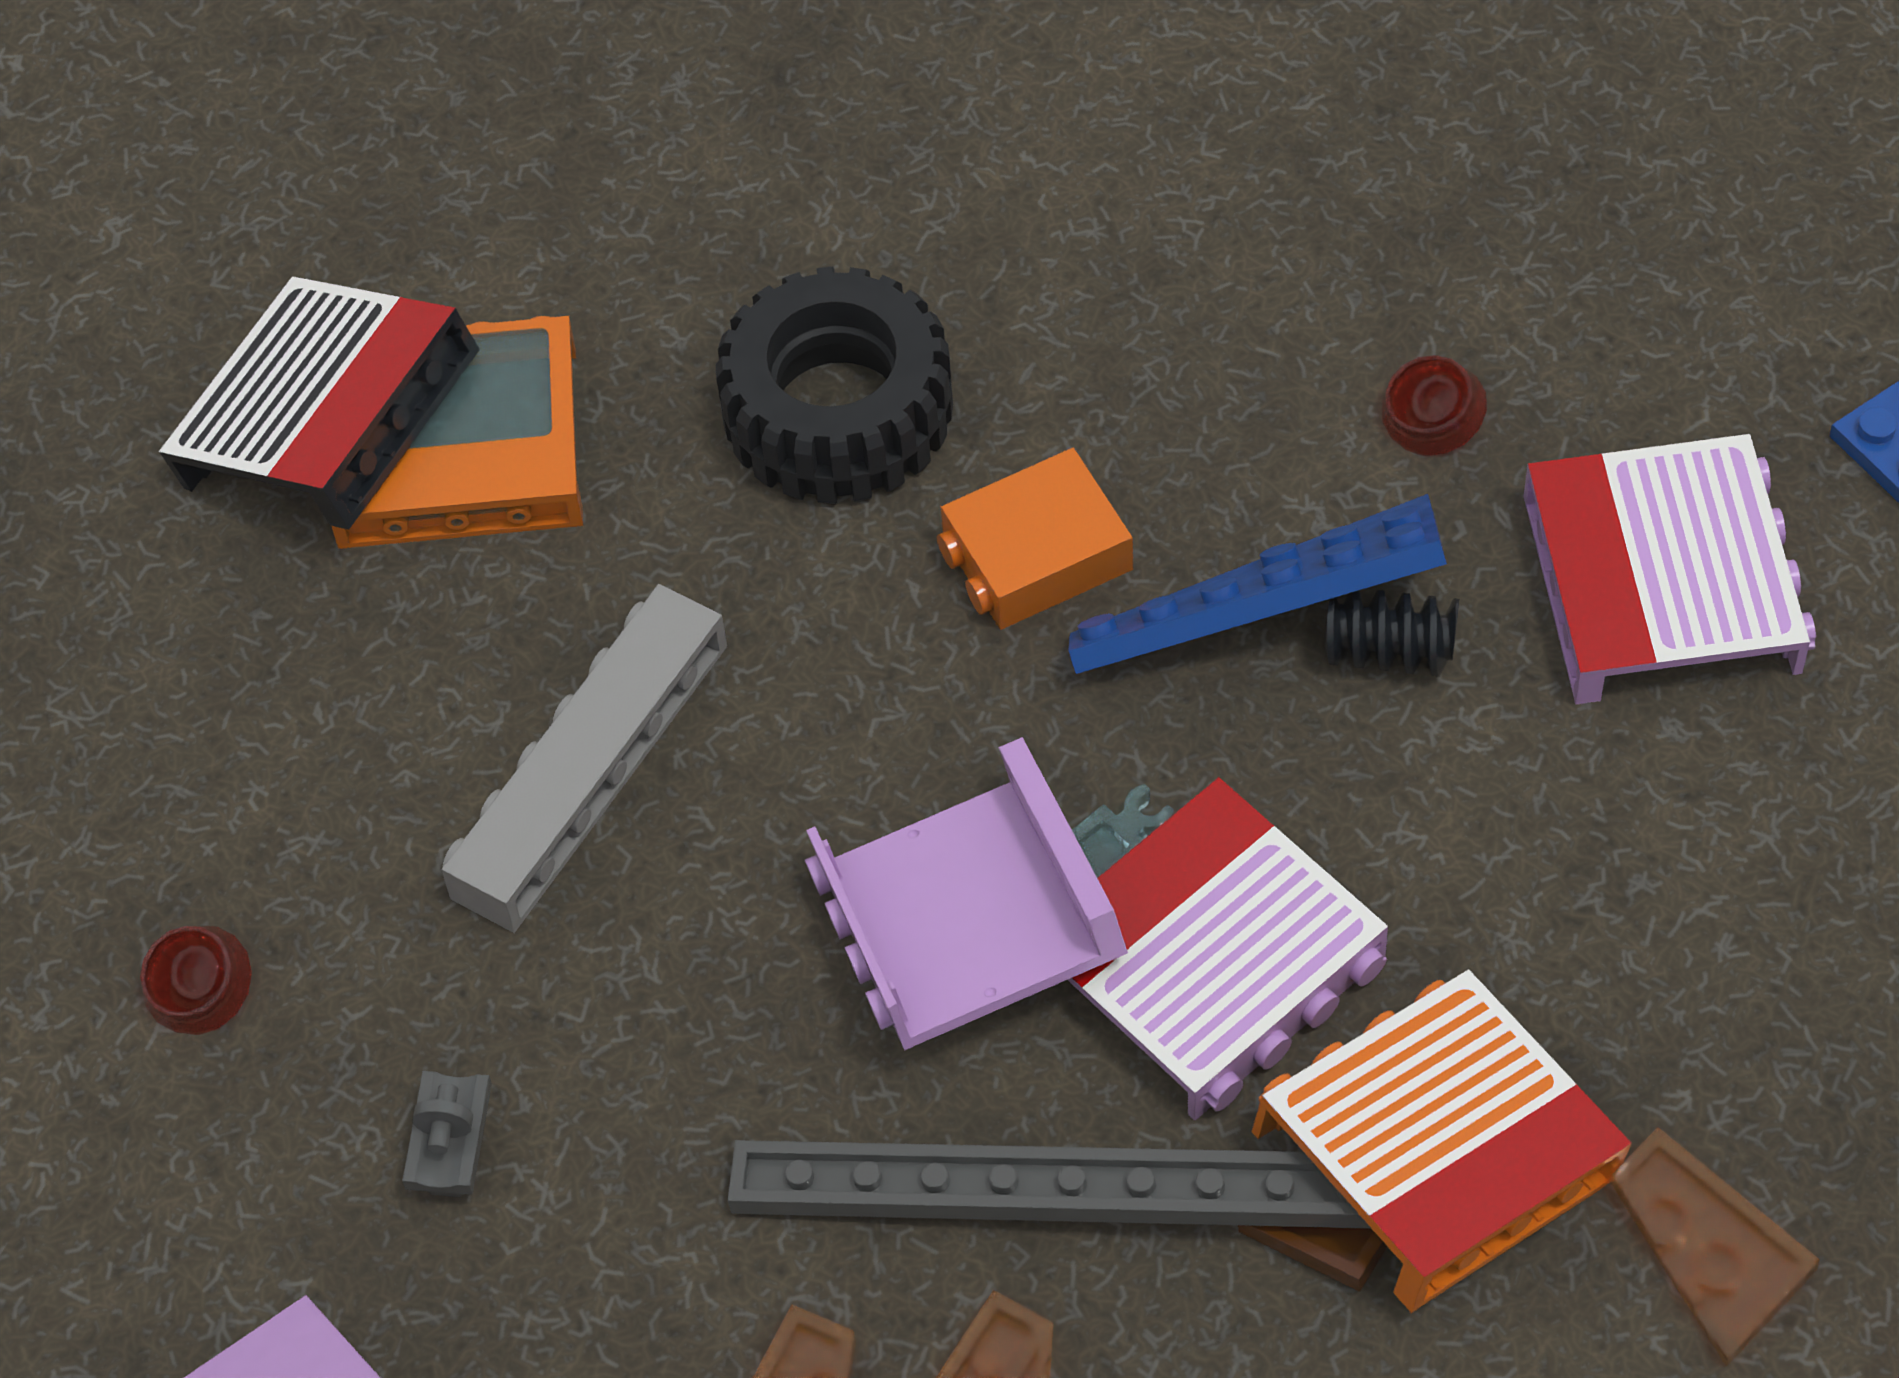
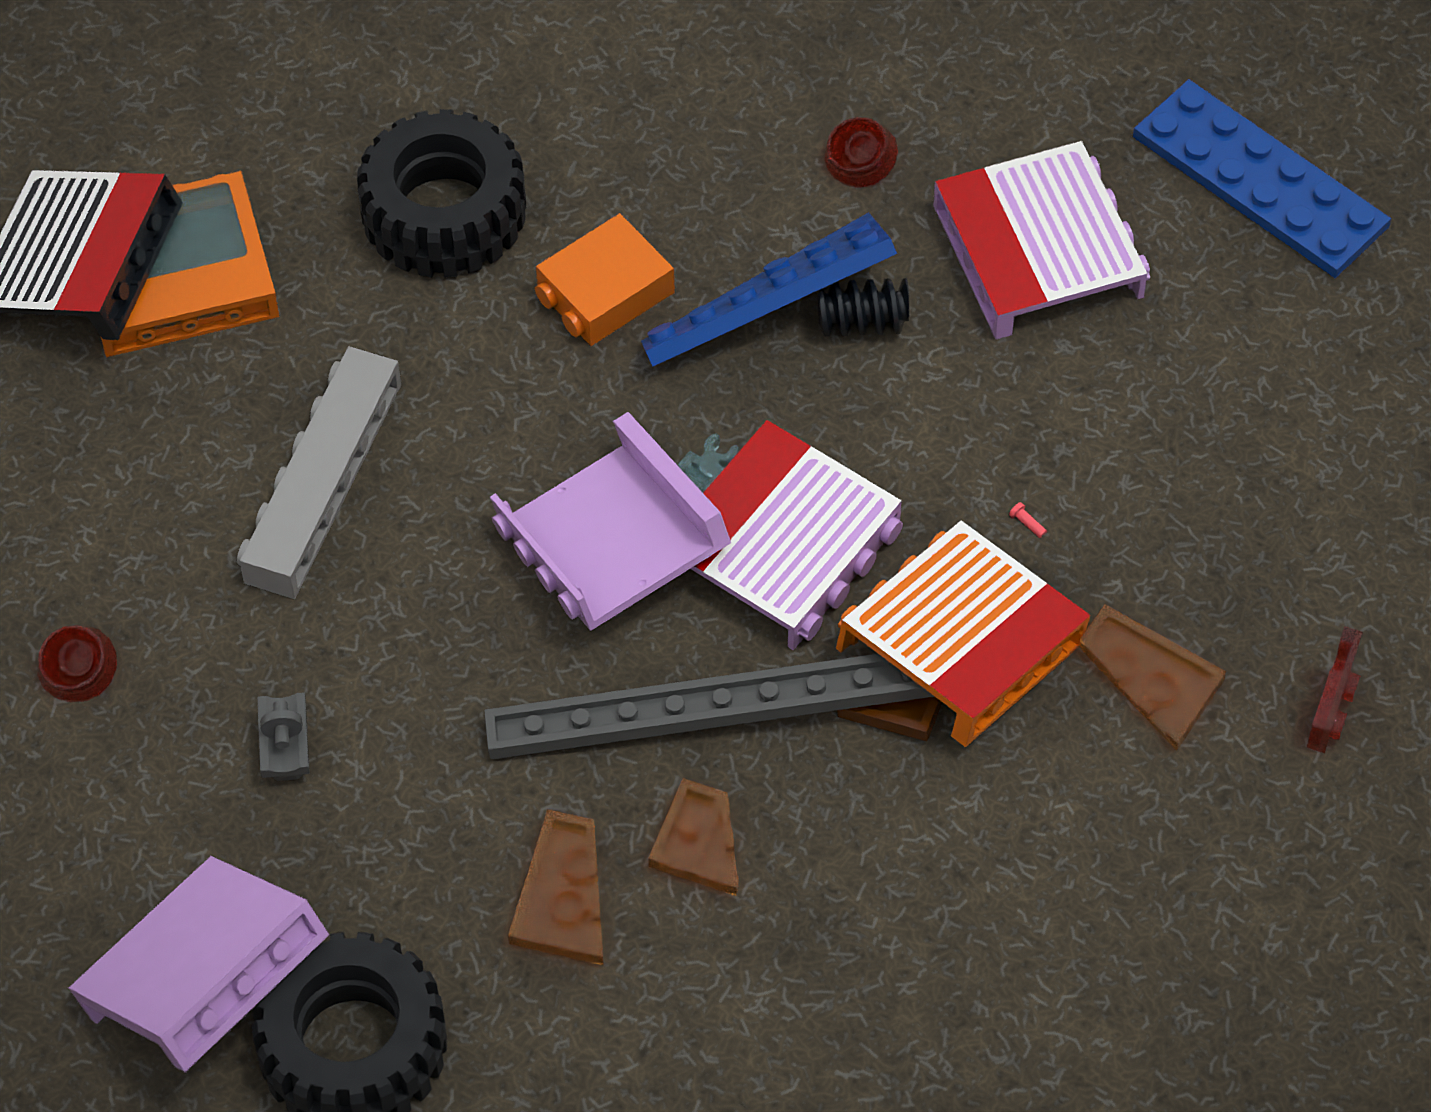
camera: 15 degrees left, 0 degrees up
none -> coral piece [1009,502,1047,538]

